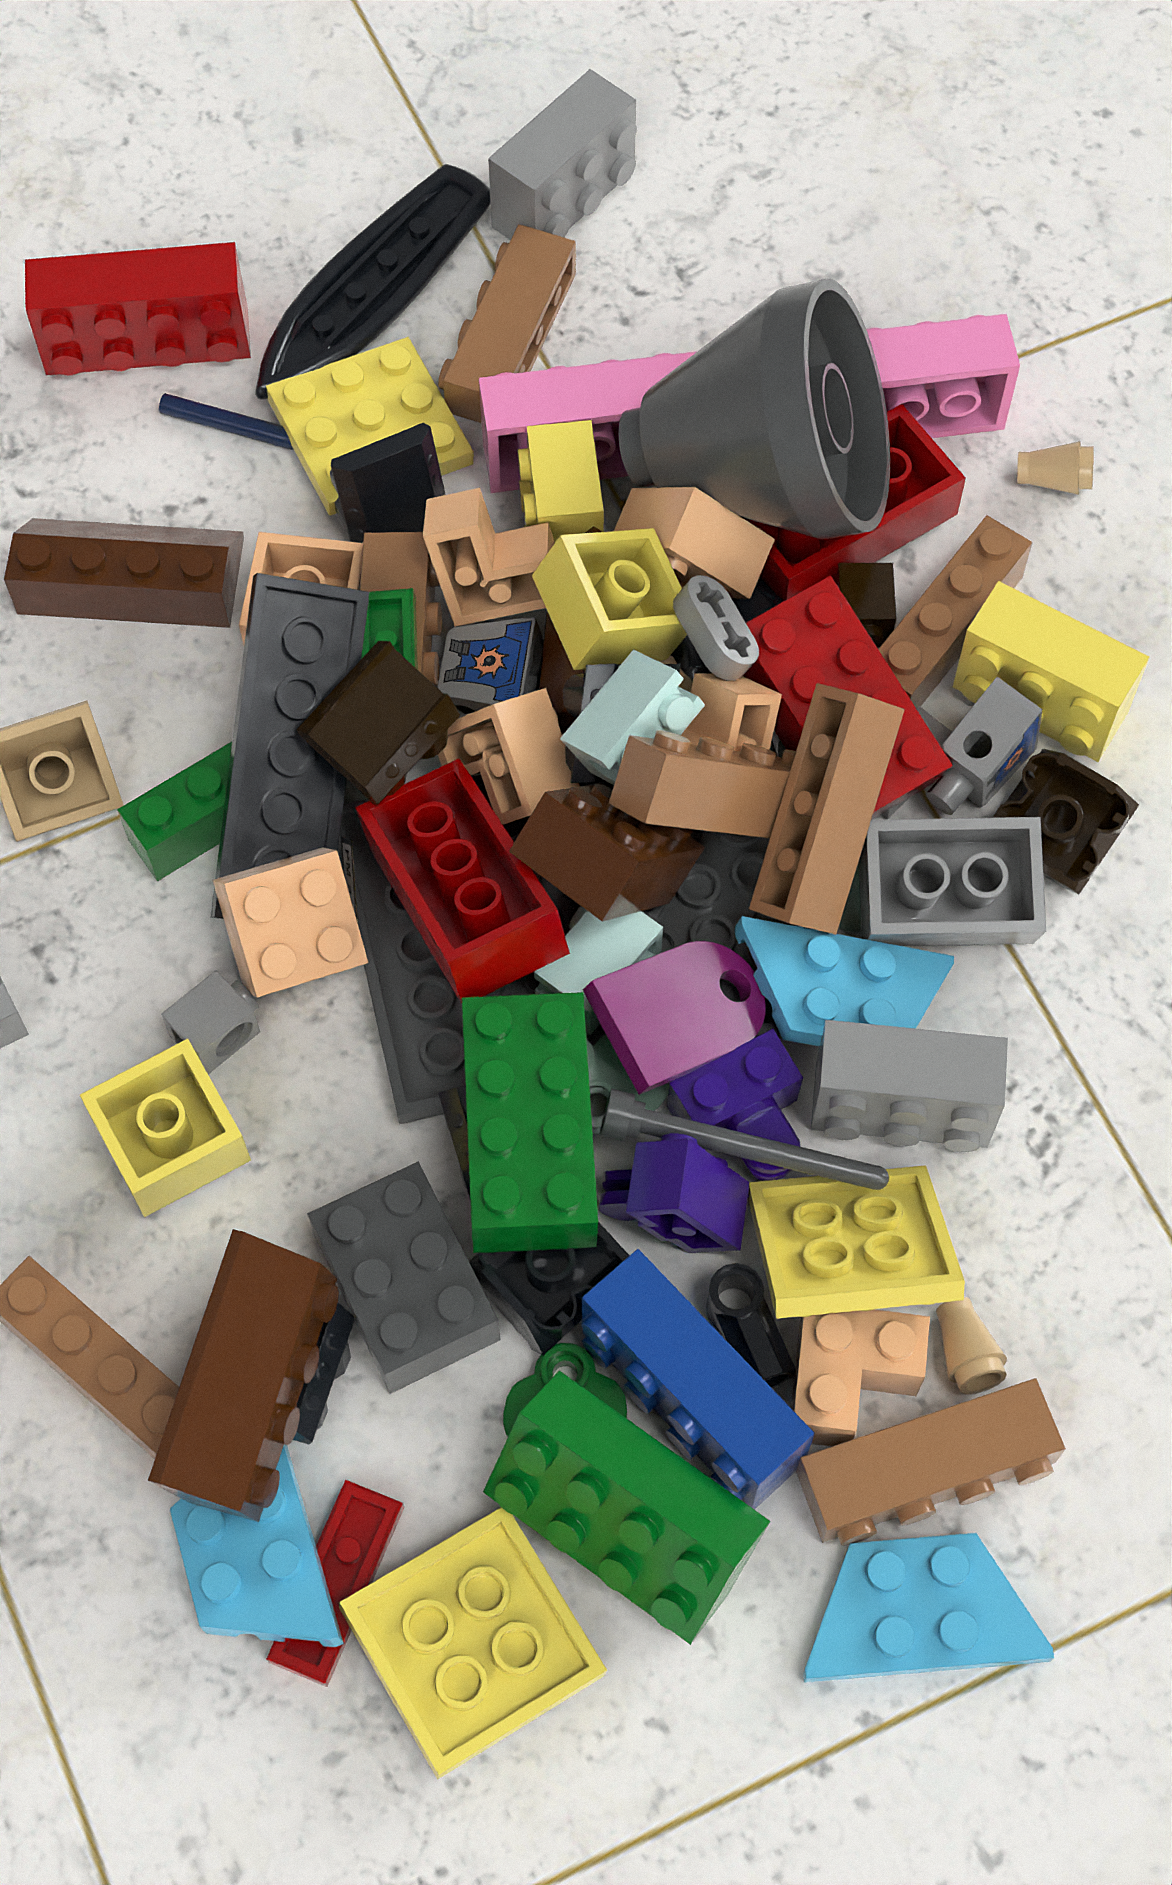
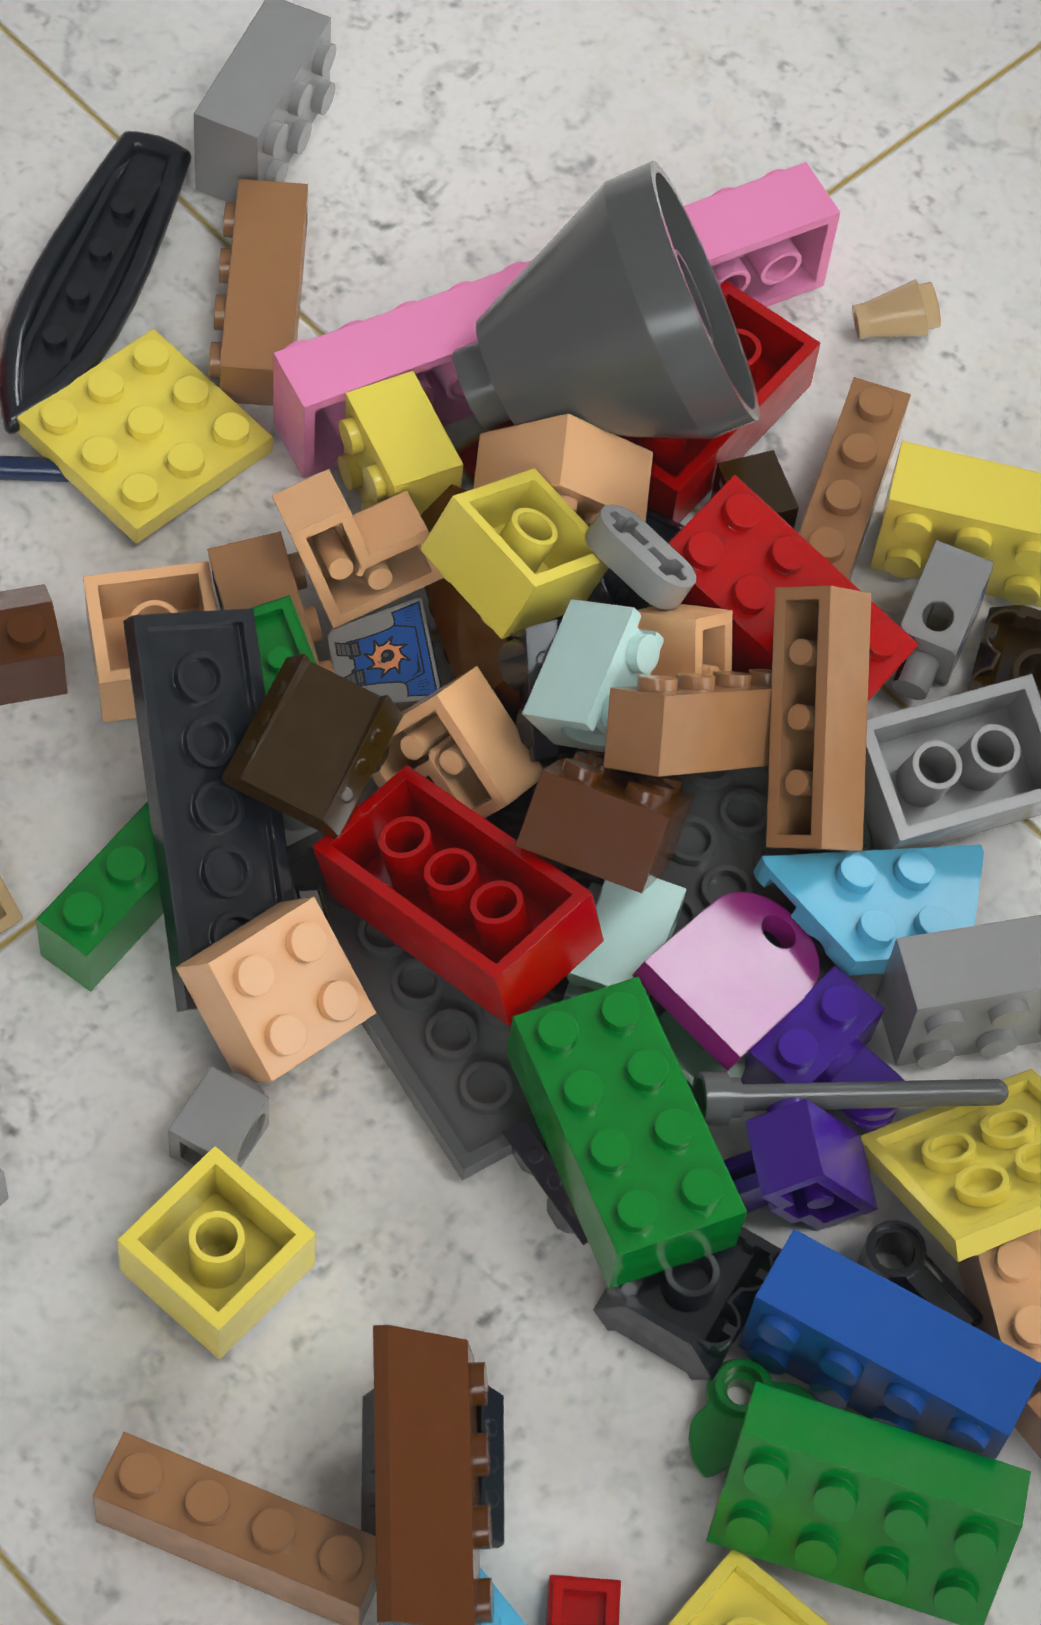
camera: 25 degrees left, 5 degrees down
dark grey brick [307,1161,501,1394] -> none
black slope [330,423,446,543] -> none

